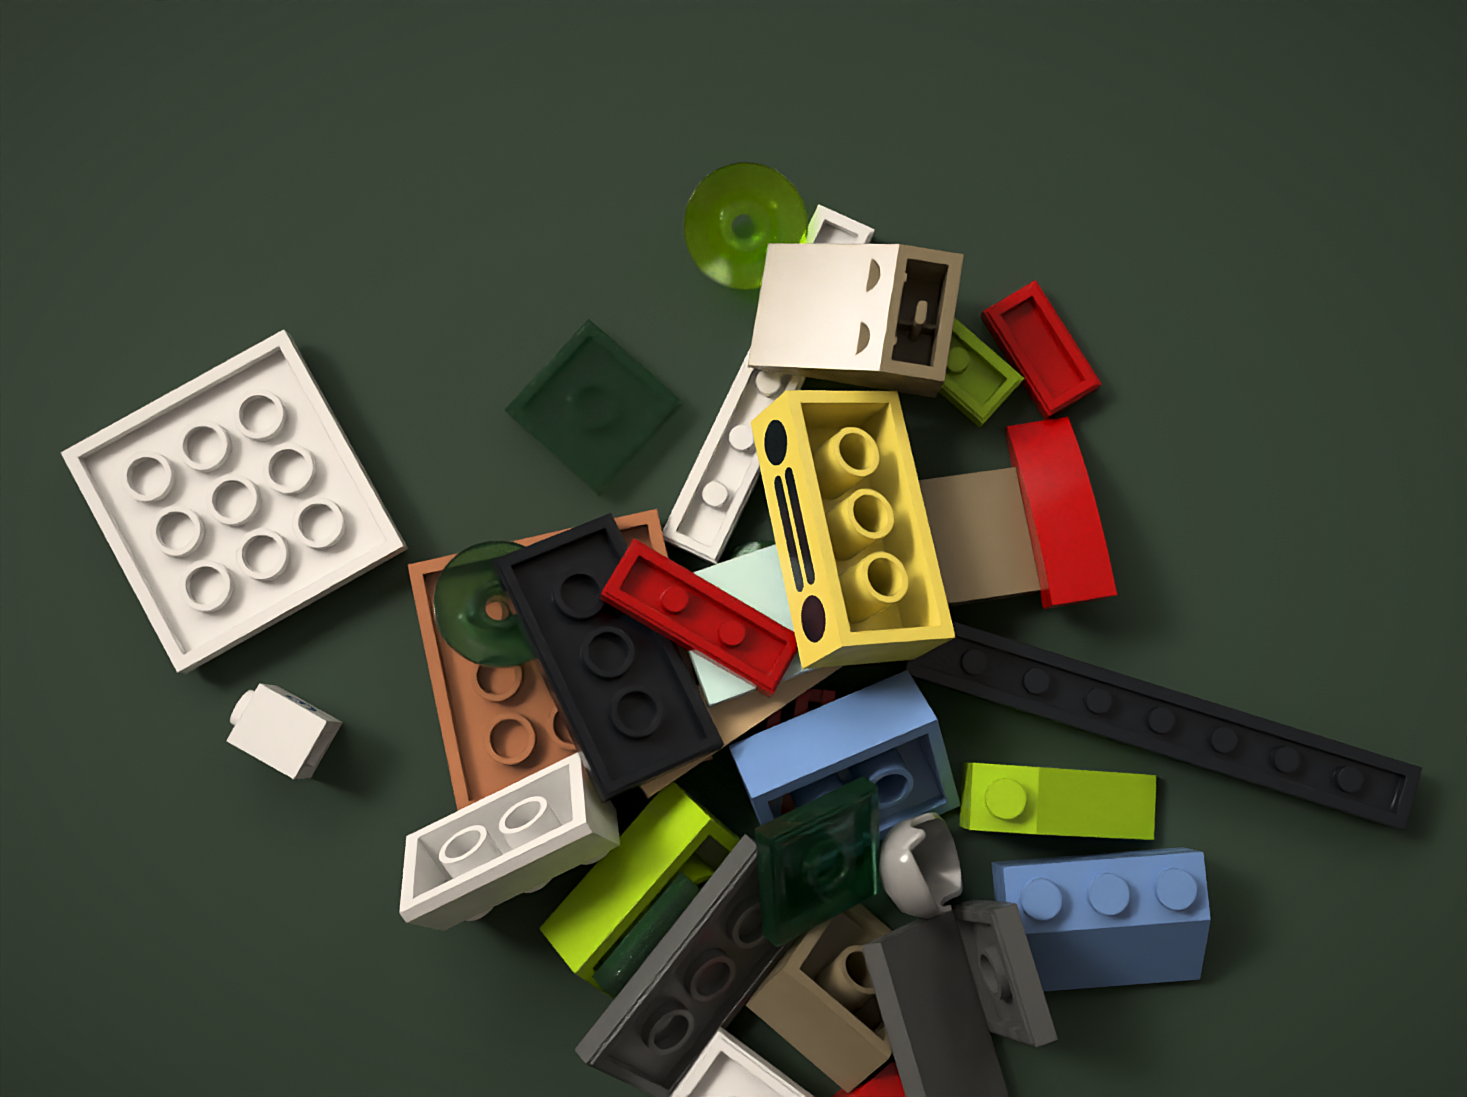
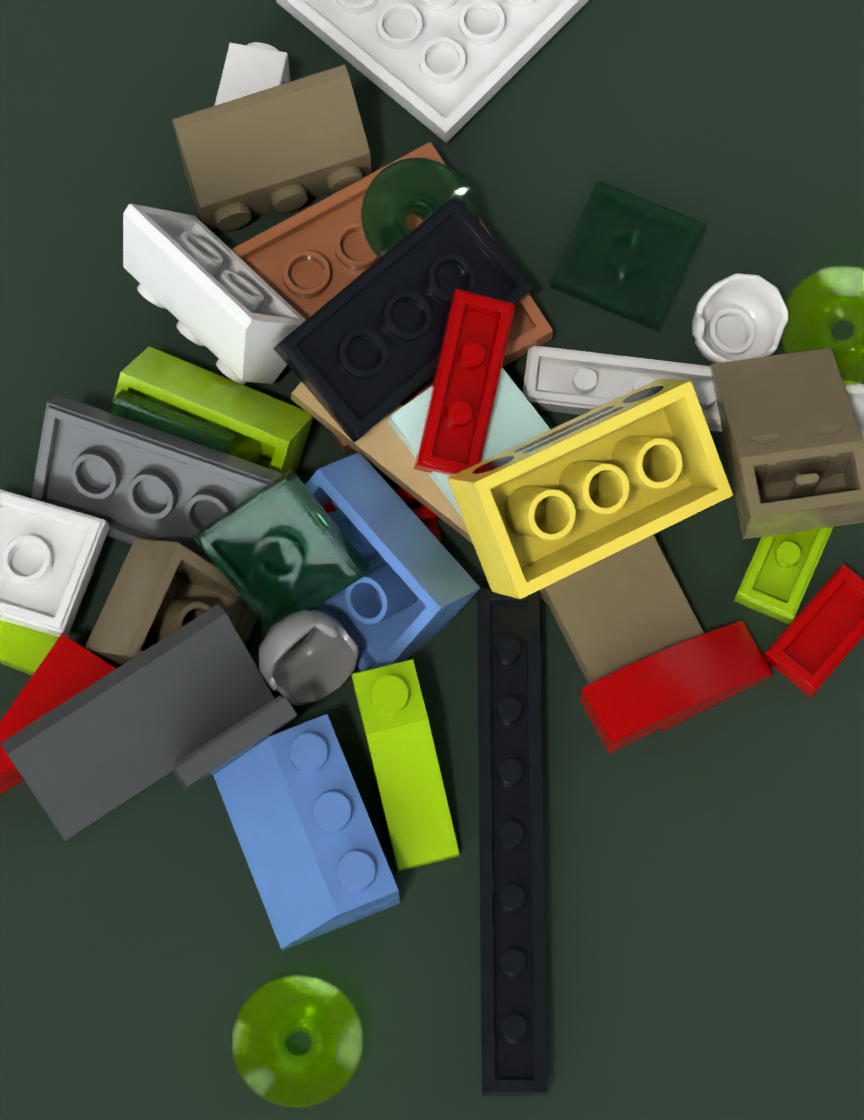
camera: 70 degrees right, 10 degrees down
none -> dark tan slope [172,64,372,231]
none -> clear neon green dish [232,975,363,1108]
none -> white hair [692,273,789,364]

